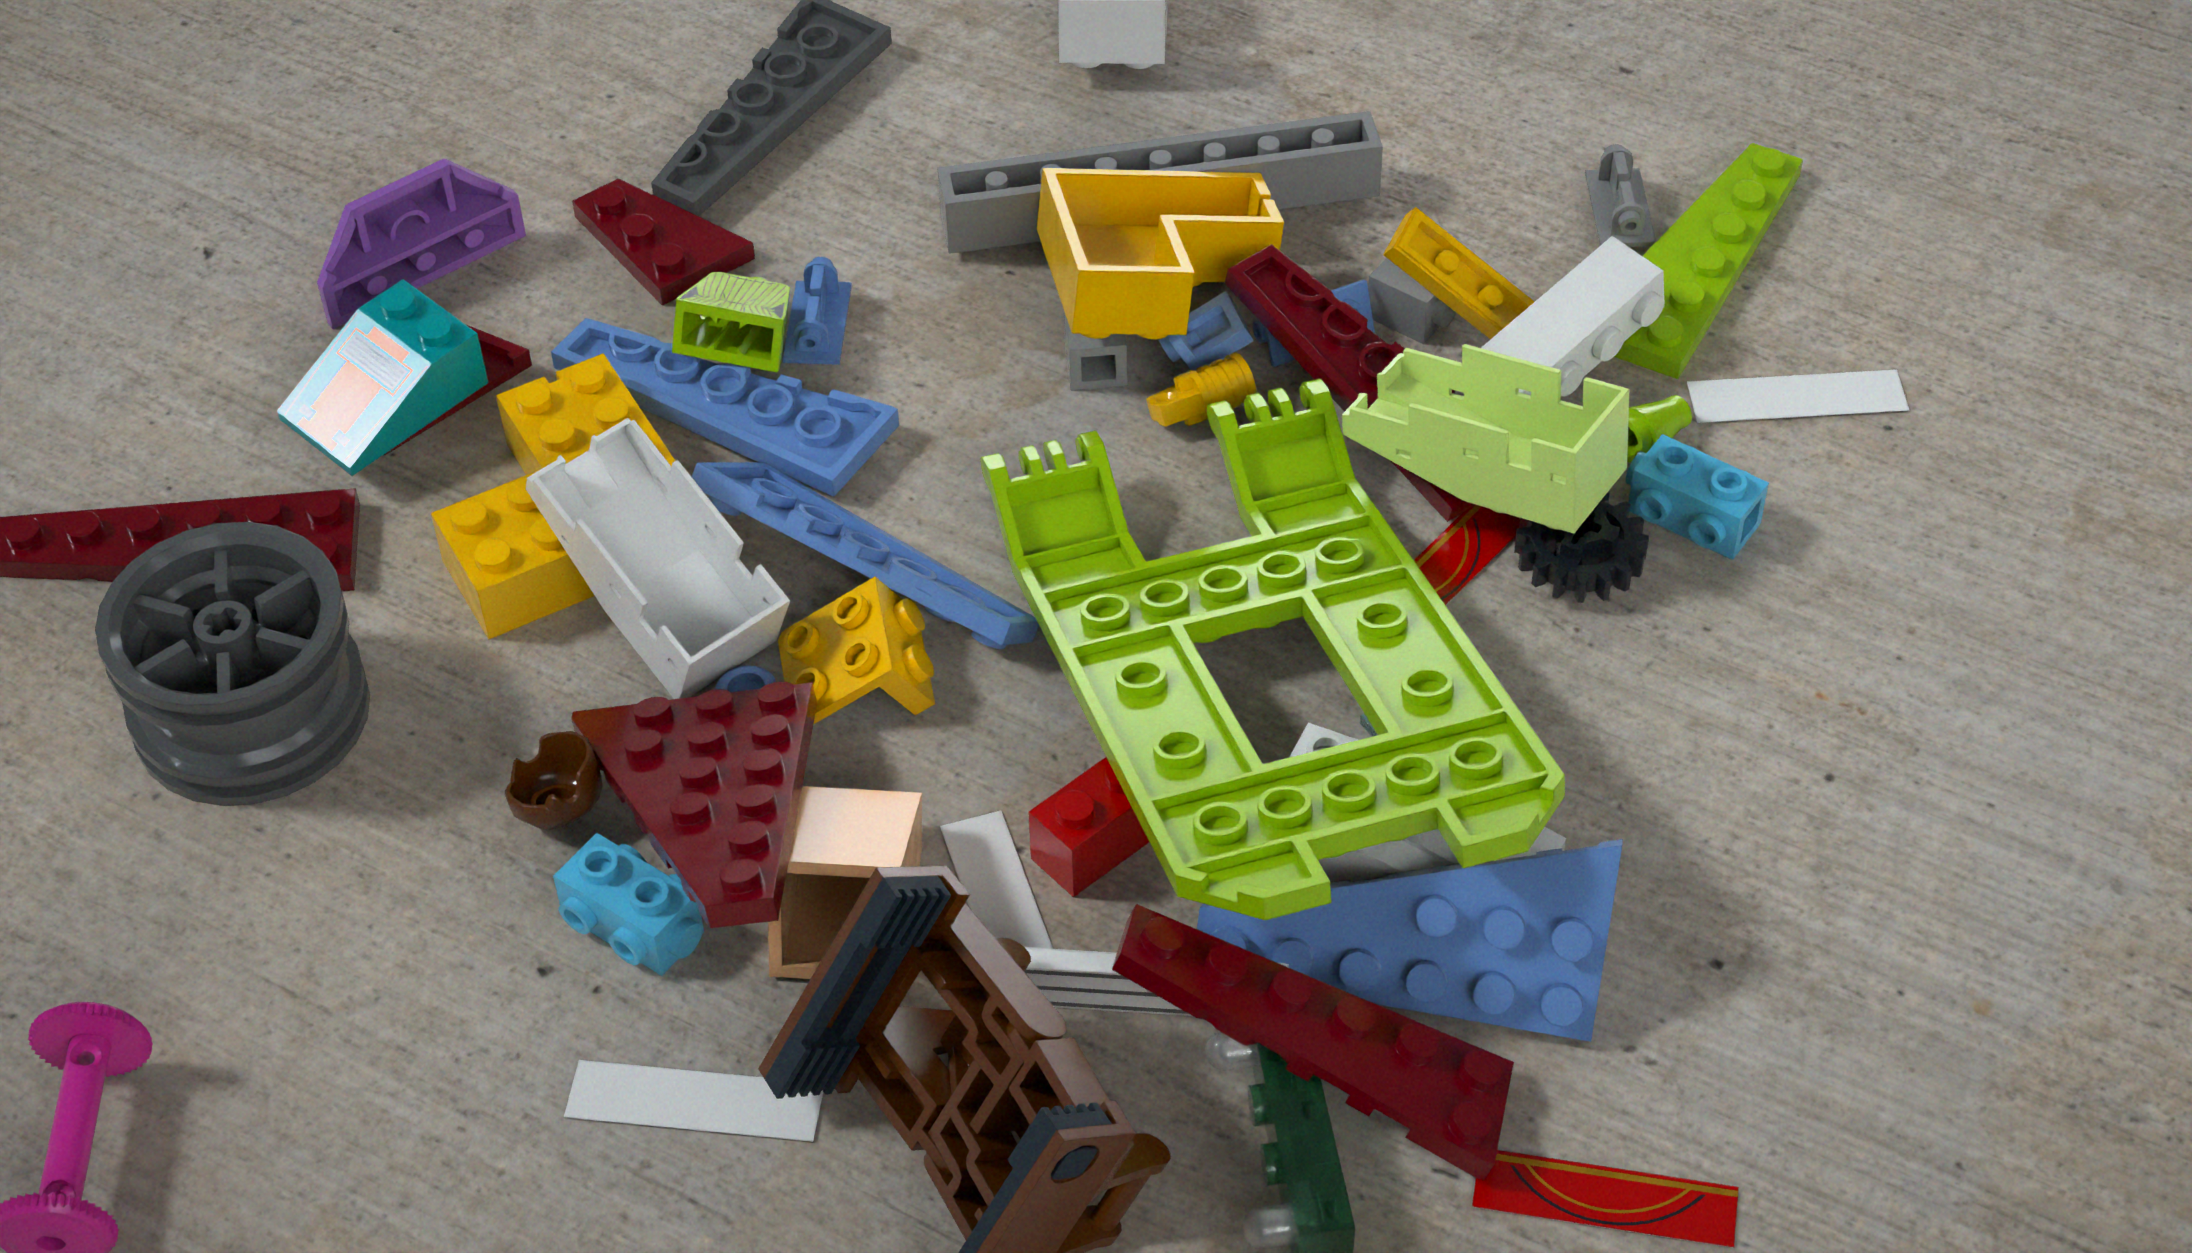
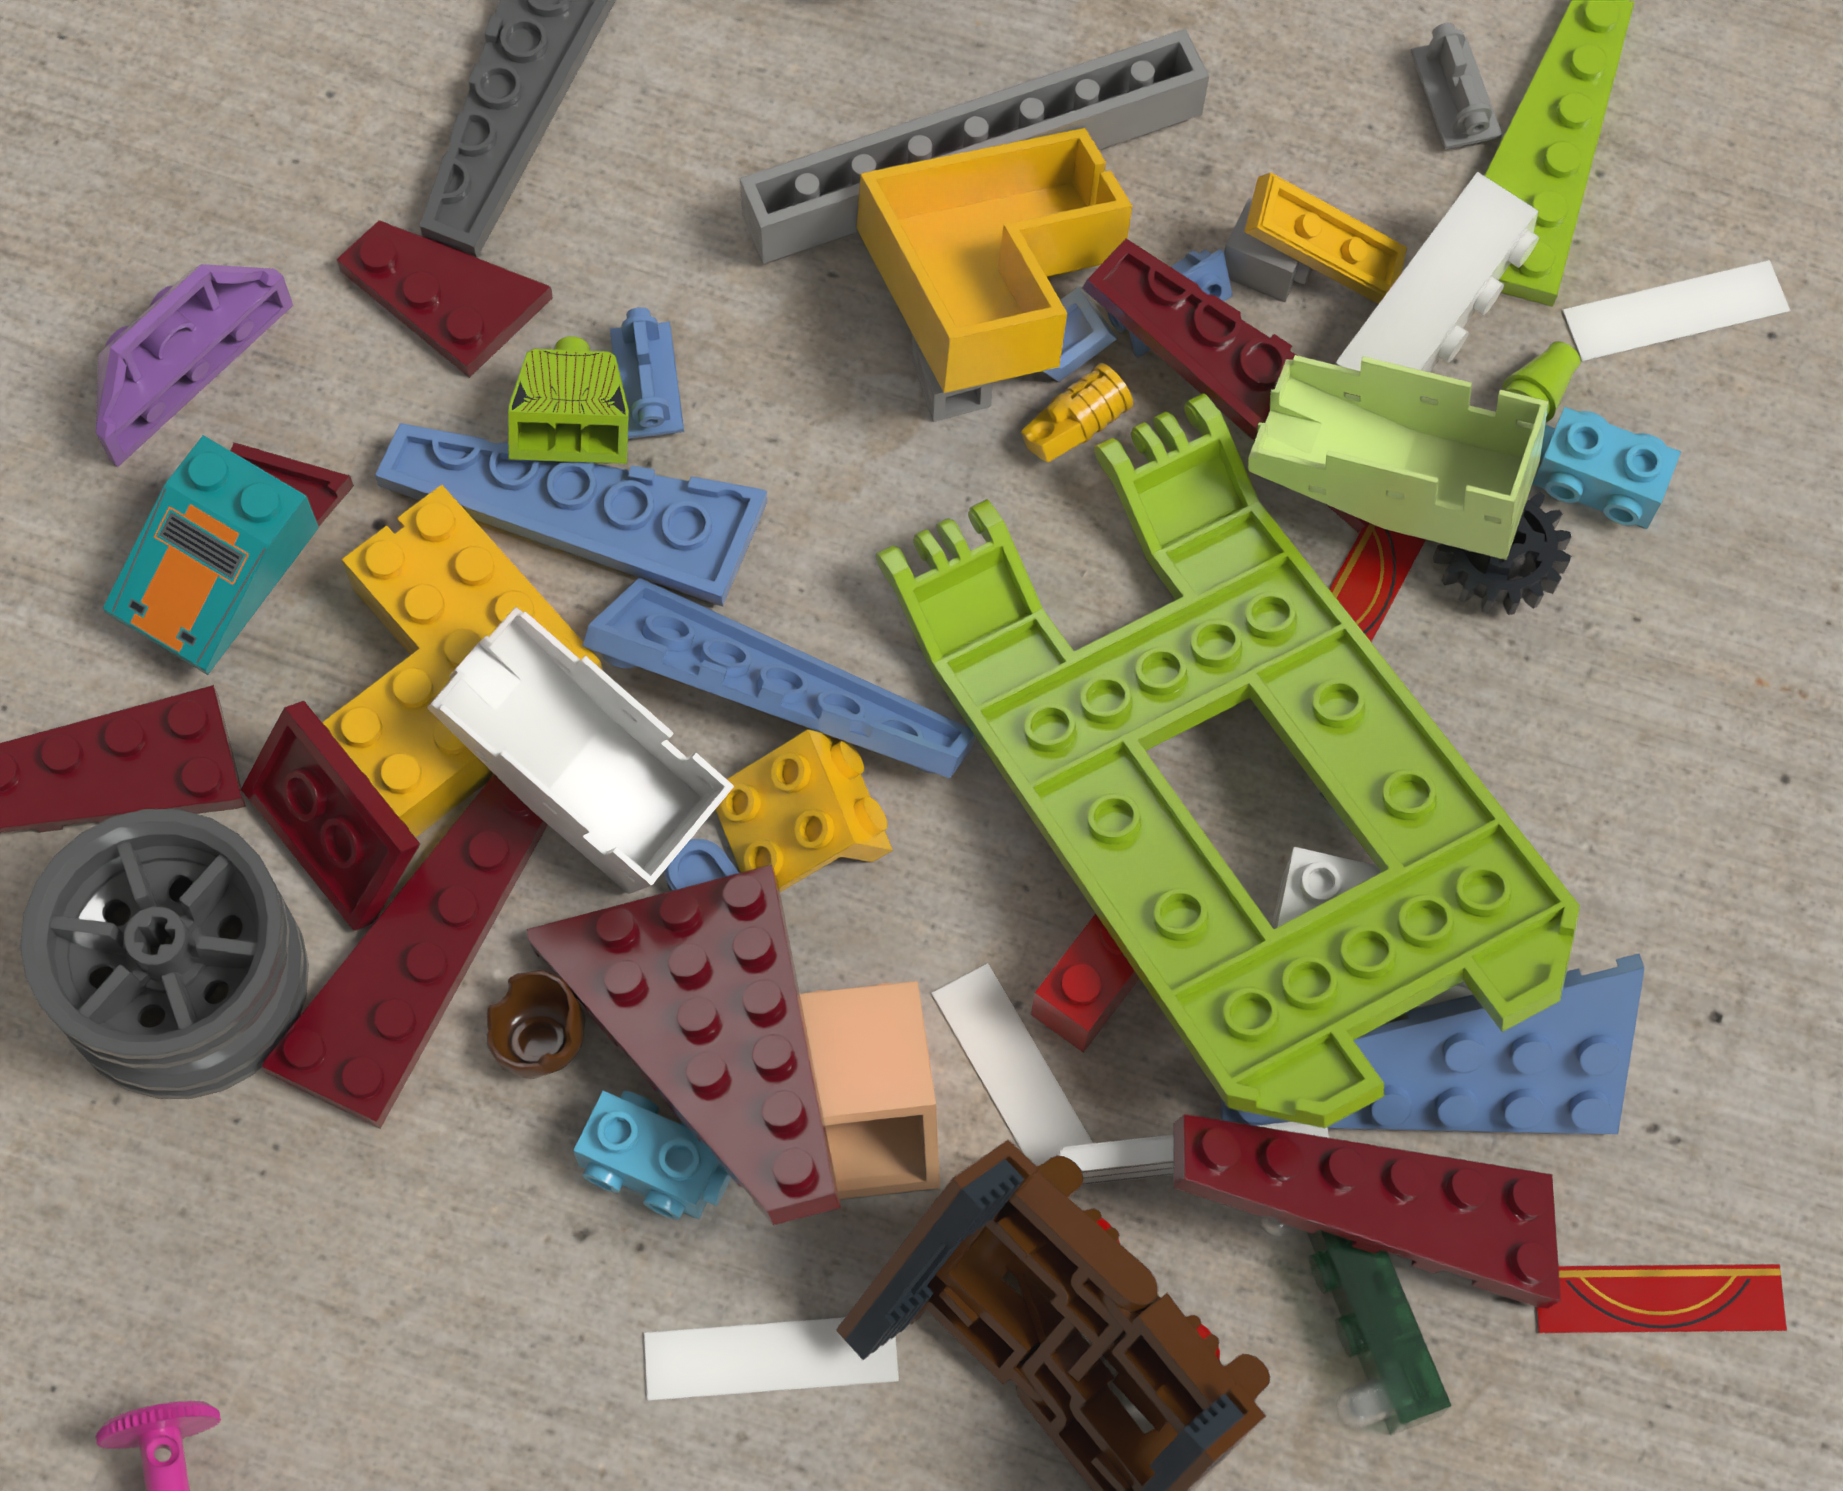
camera: 15 degrees left, 20 degrees up
none -> dark red plate [241,701,420,931]
none -> dark red wing [262,774,548,1129]

